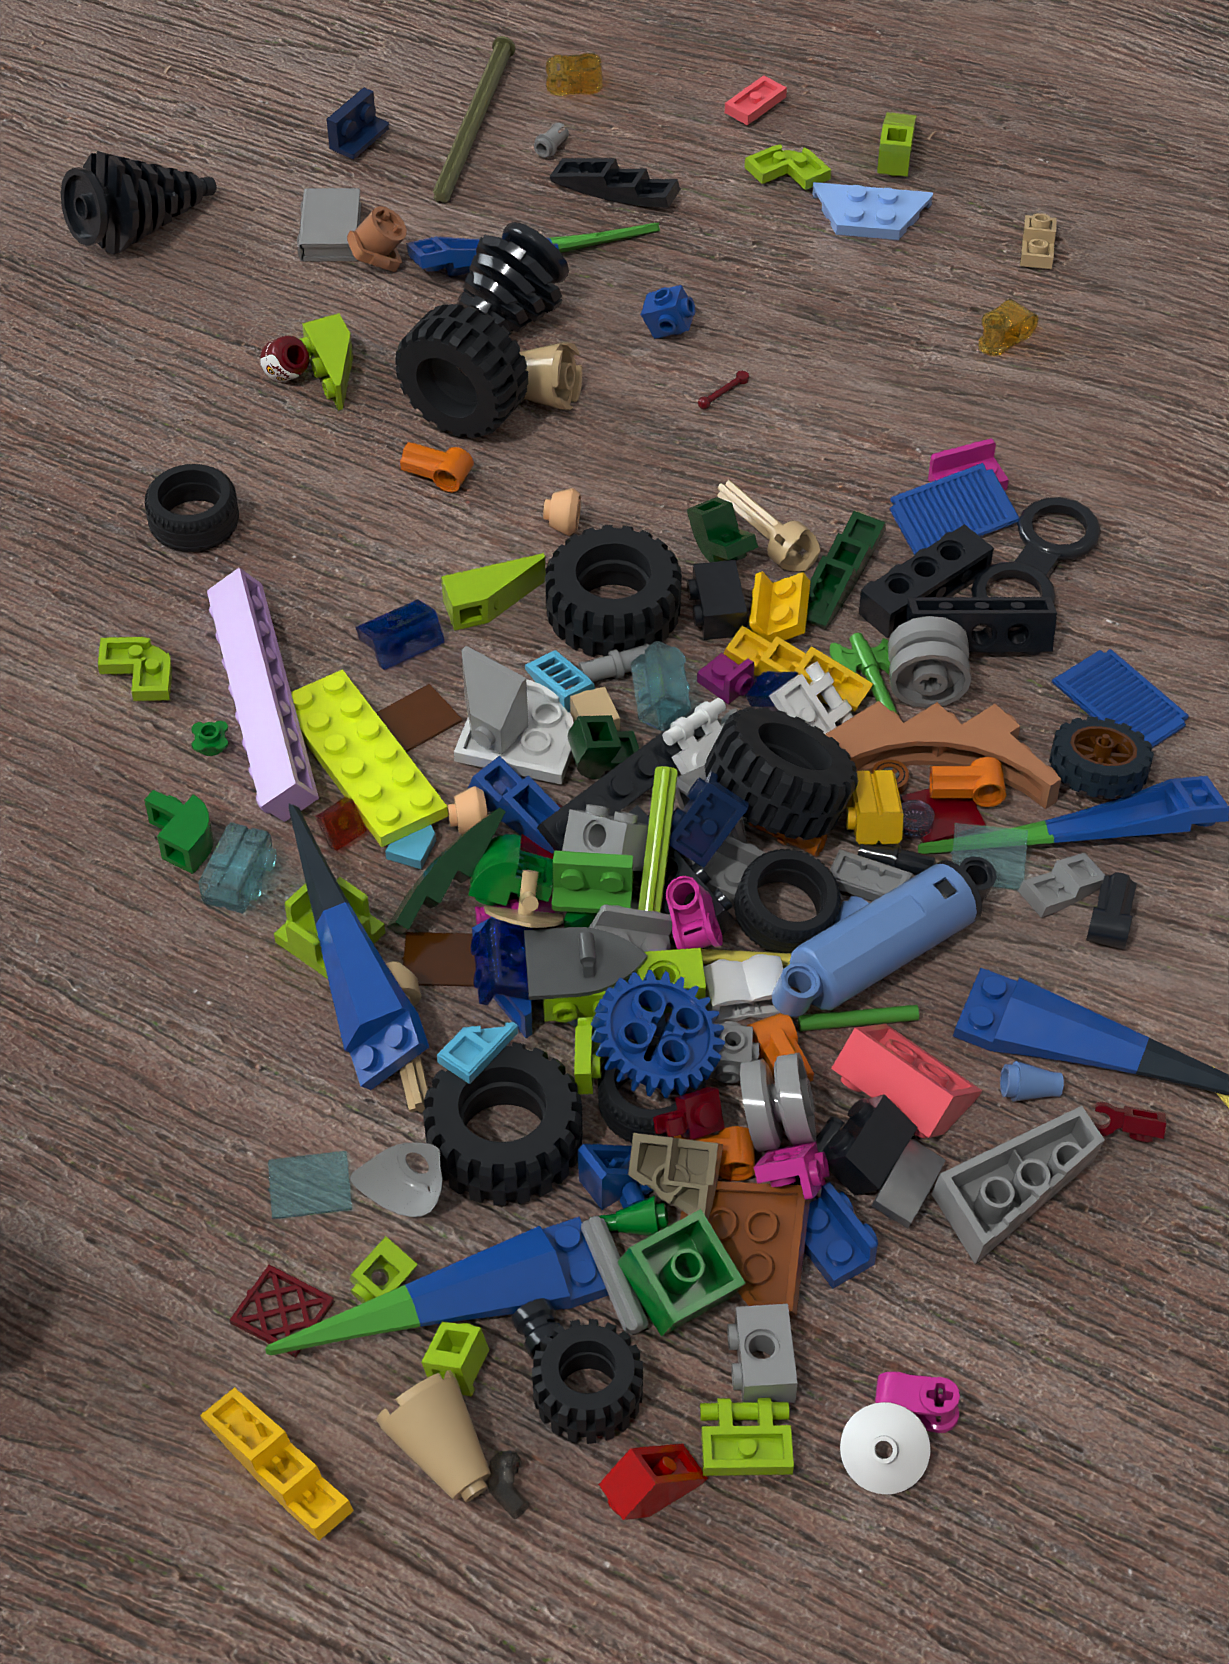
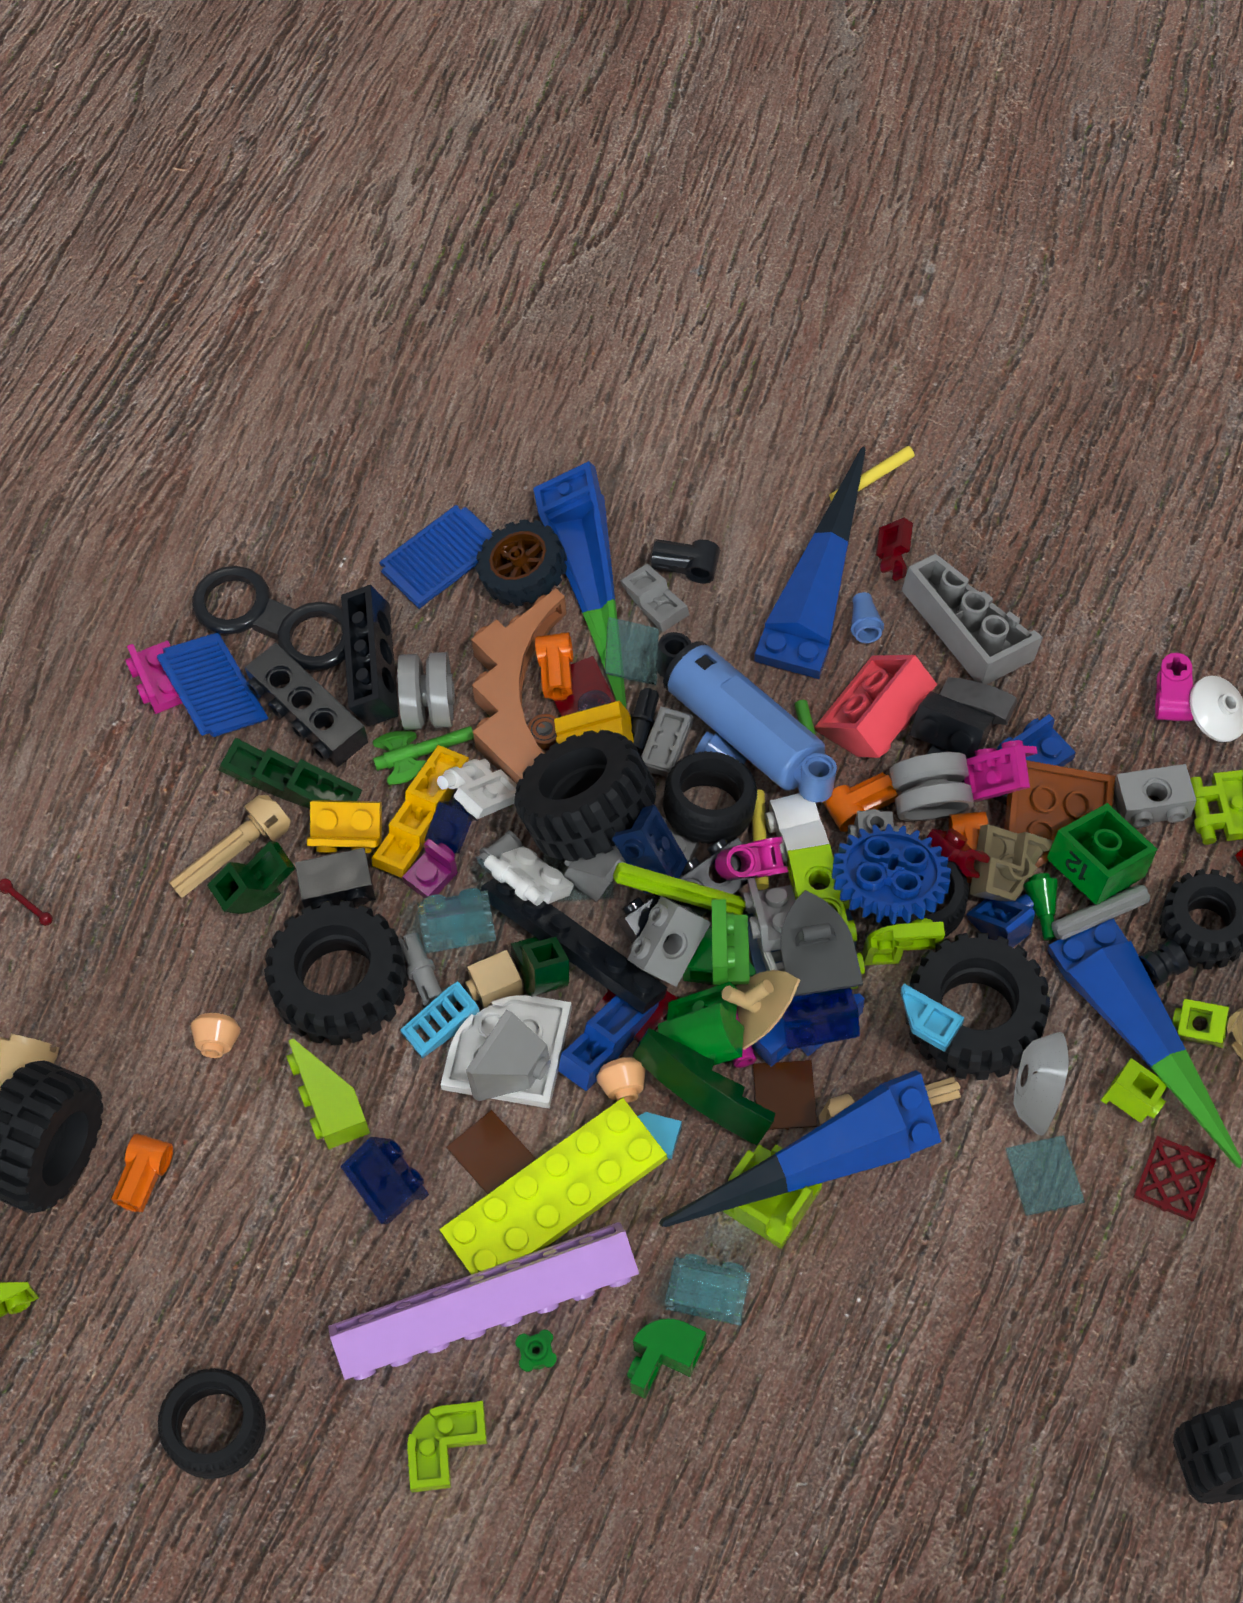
camera: 90 degrees left, 10 degrees up
clear red tile [315,797,367,851] -> none

